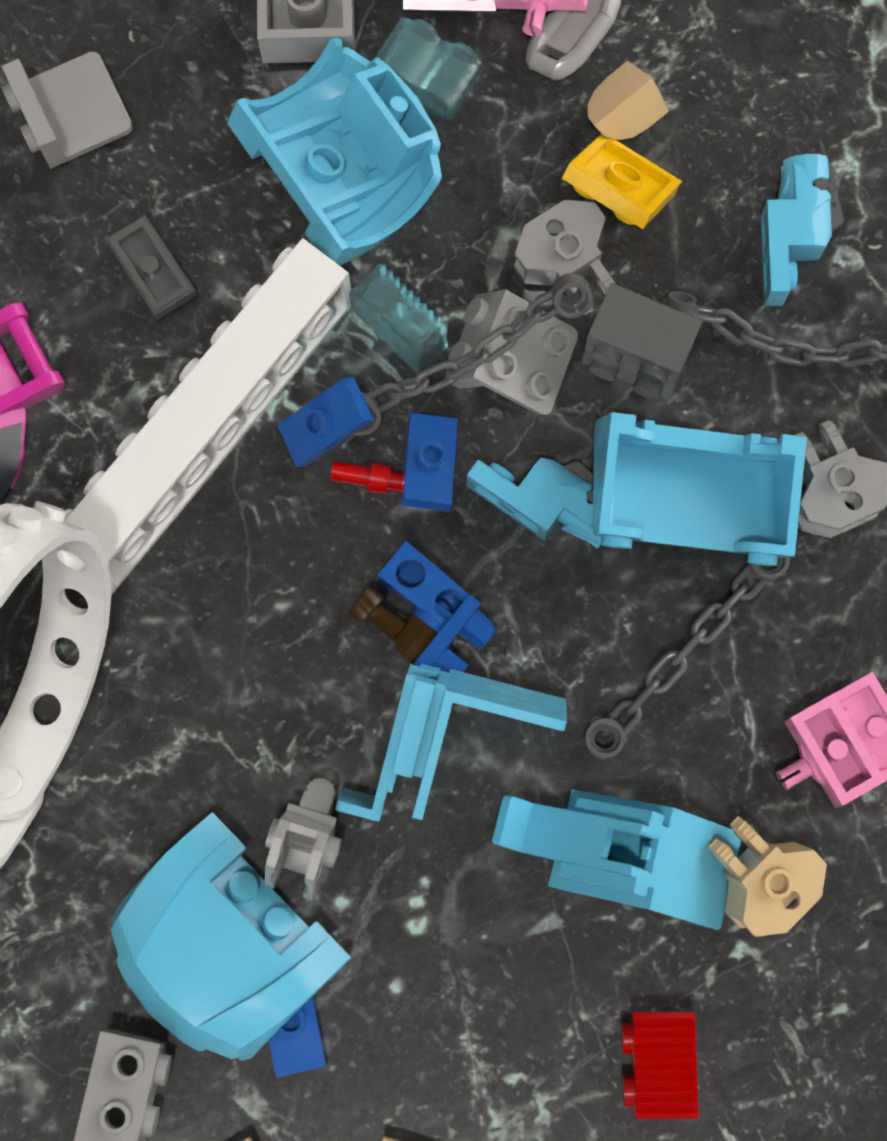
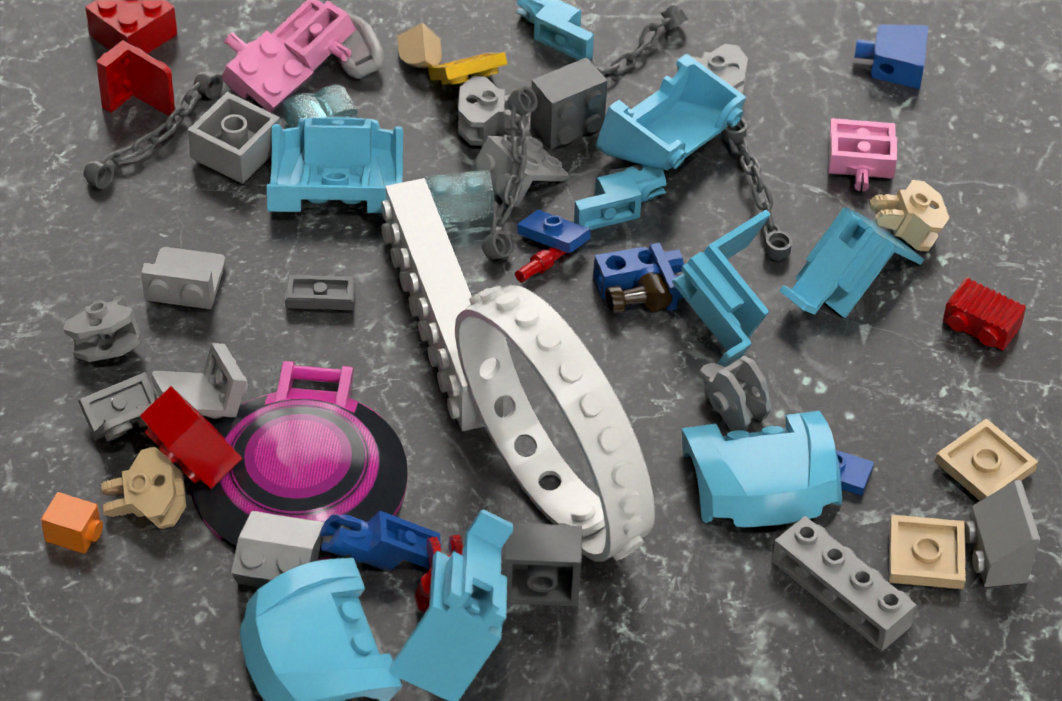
camera: 60 degrees left, 30 degrees down
blue plate [277,377,374,467] -> none

